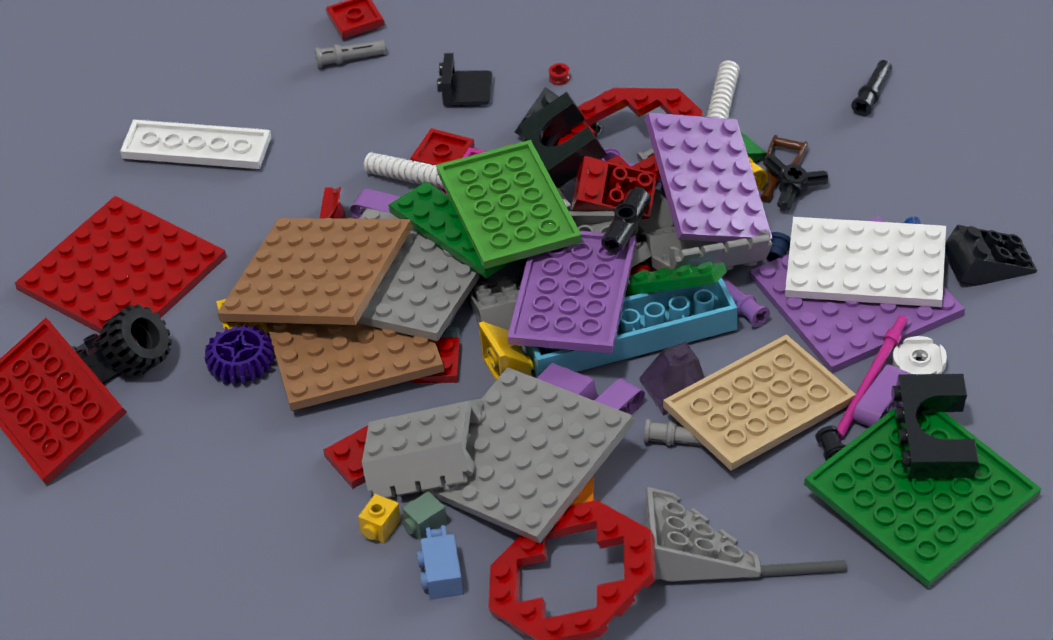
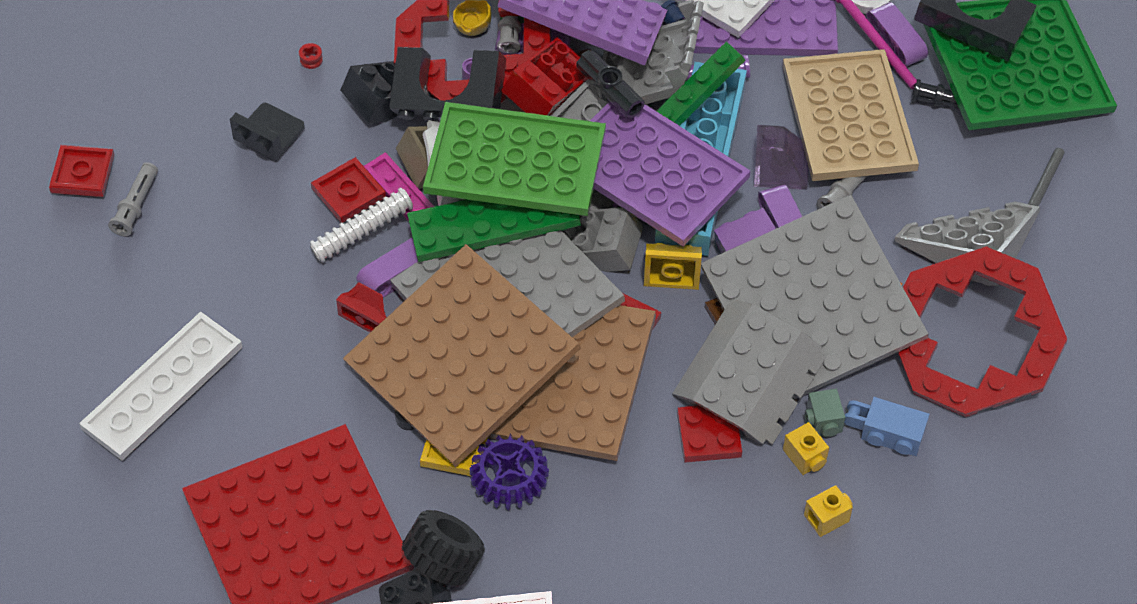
camera: 65 degrees left, 10 degrees up
none -> yellow brick [804,485,853,537]

